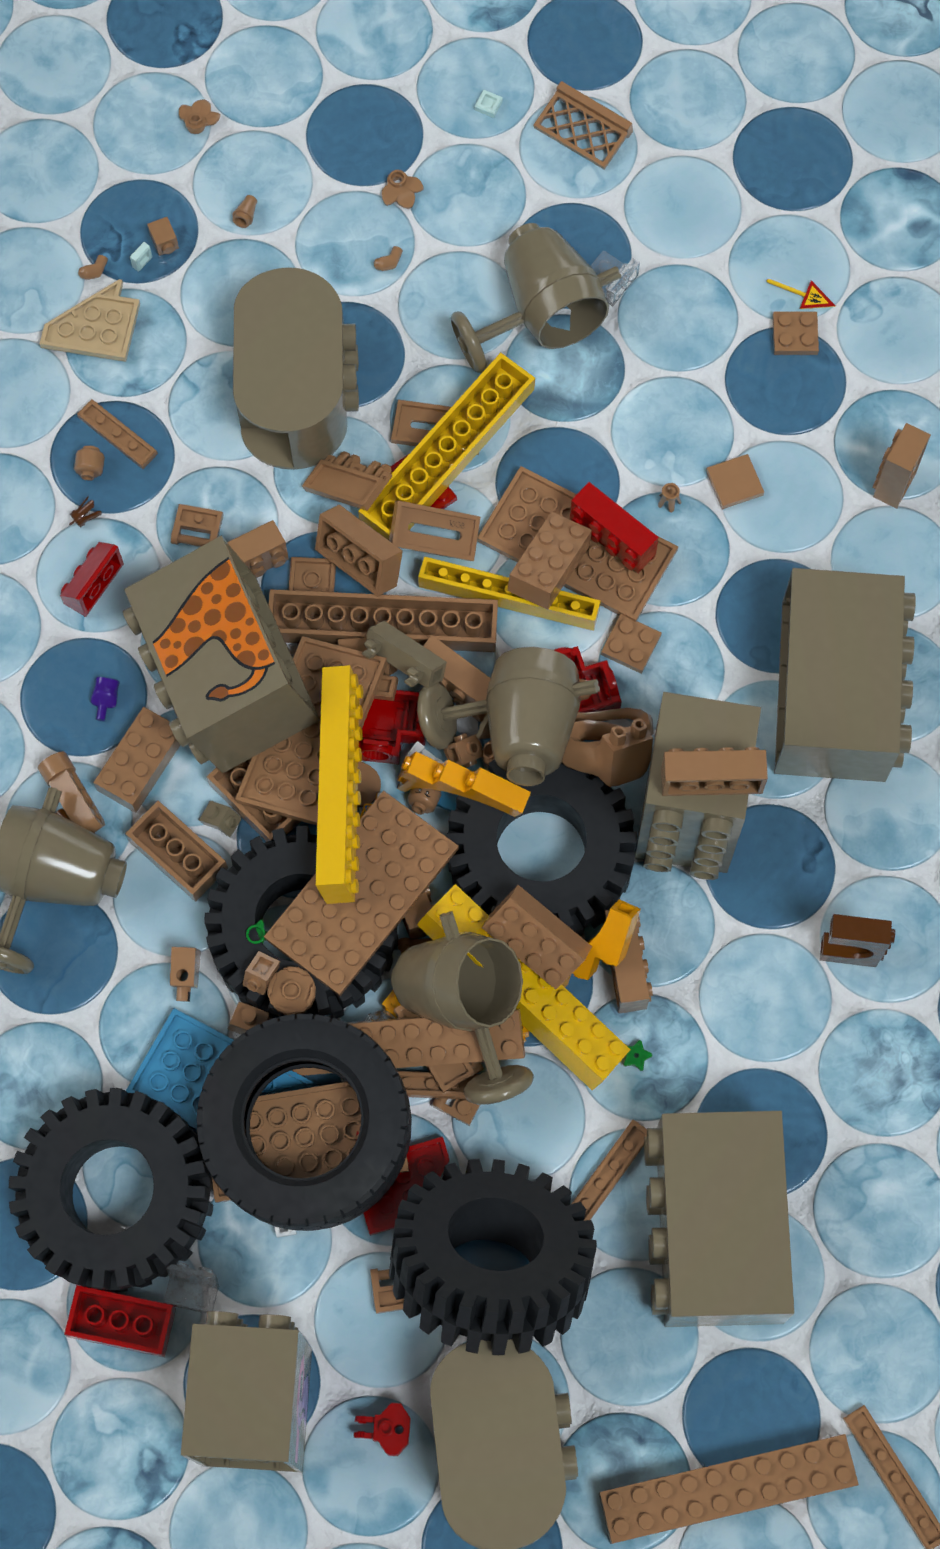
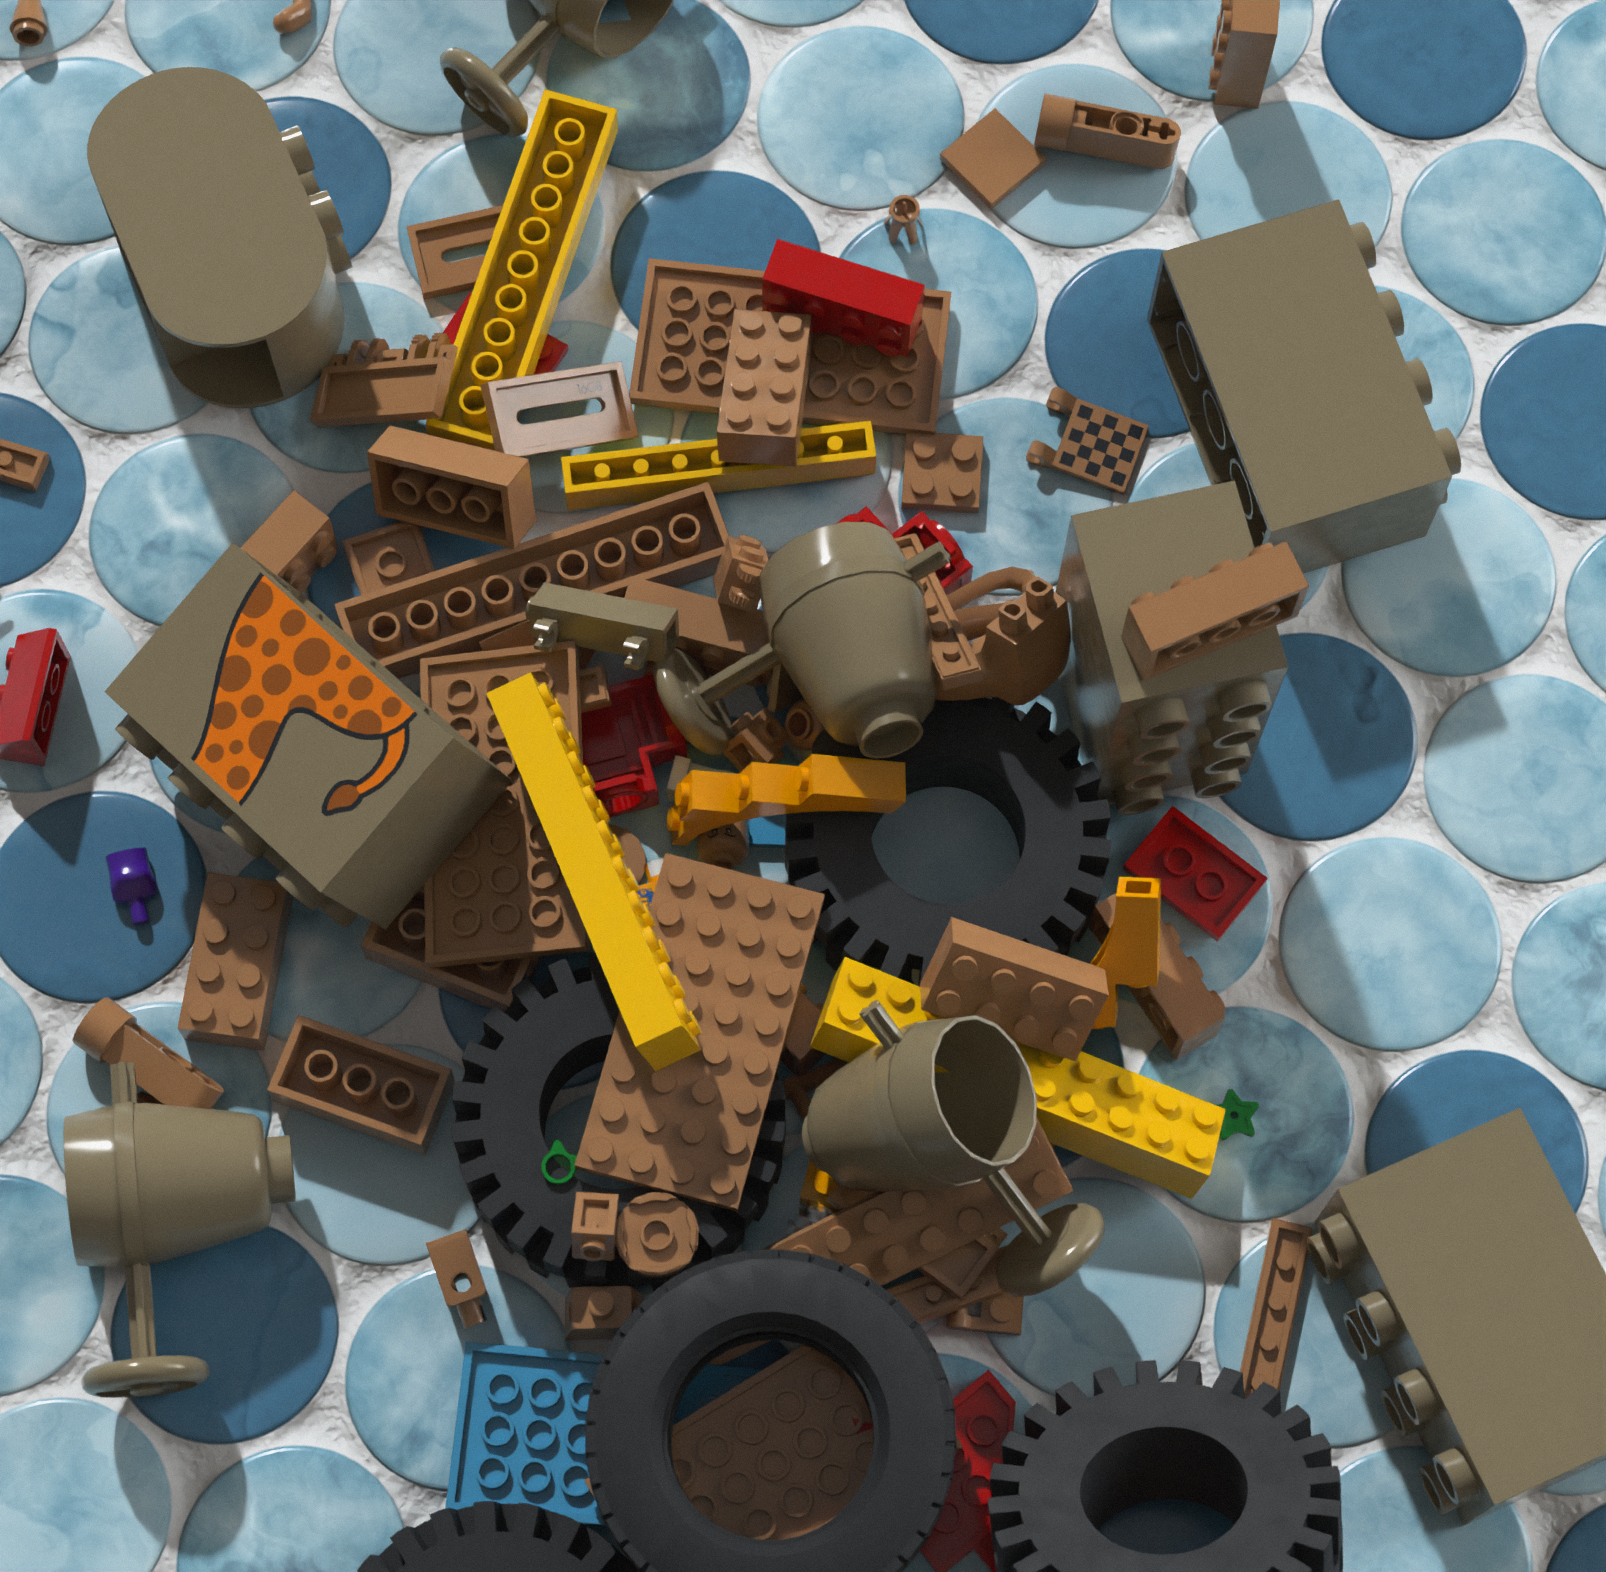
camera: 25 degrees left, 0 degrees up
medium nougat plate [171,504,224,547] -> none
dark tan bracket [199,801,241,837] -> none
reddish brown arch [819,914,895,967] -> none
none -> medium nougat hinge [713,535,768,613]
none -> medium nougat tile [894,533,983,691]
none -> medium nougat flag [1026,387,1149,495]
none -> medium nougat beam [1034,93,1181,169]
none -> red plate [1122,806,1268,942]

